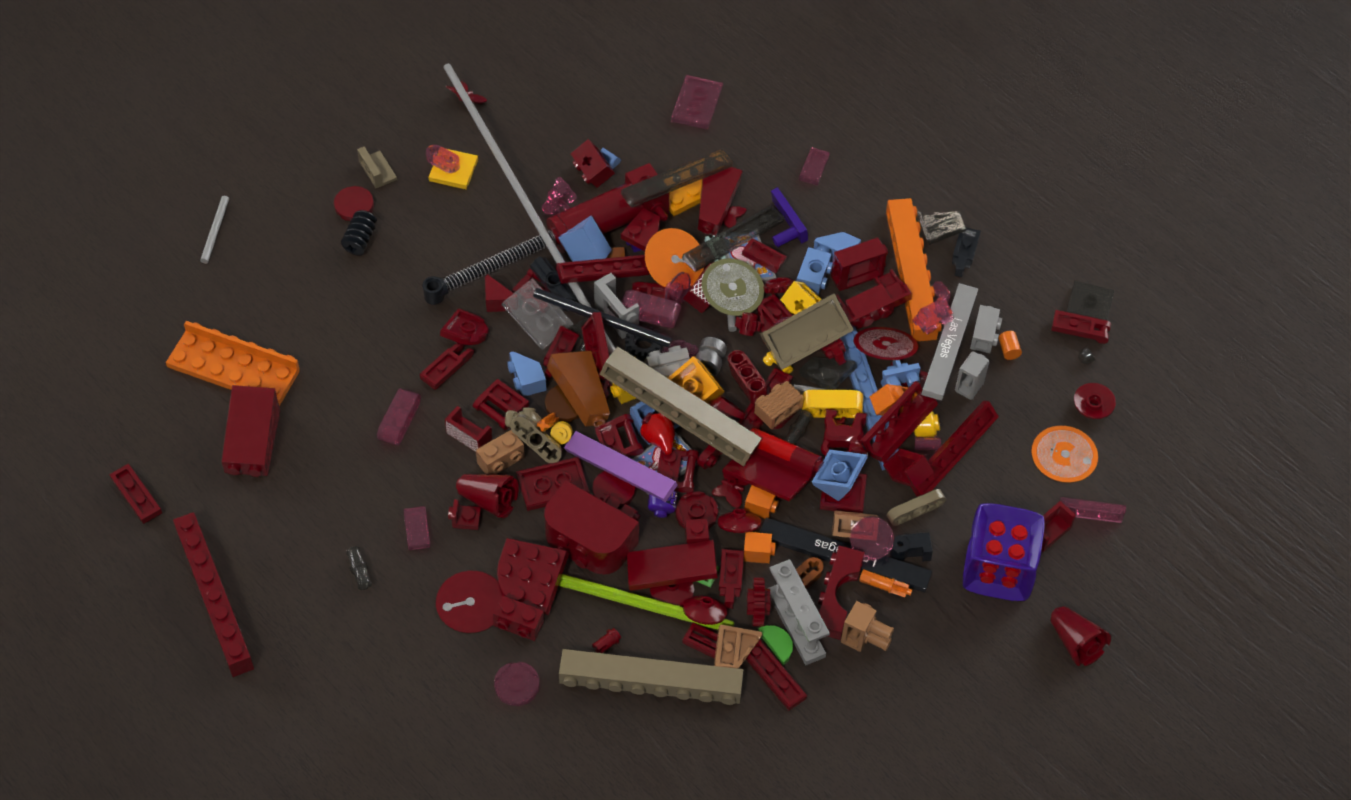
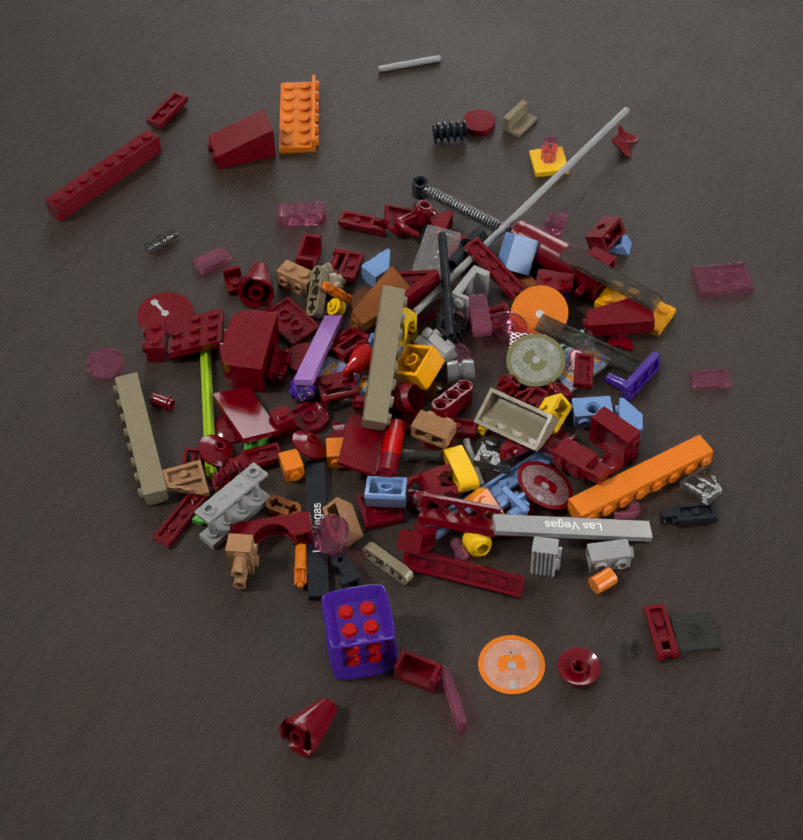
camera: 70 degrees right, 5 degrees down
clear pink piece [912,297,954,335] -> none
none -> dark red piece [396,200,439,237]

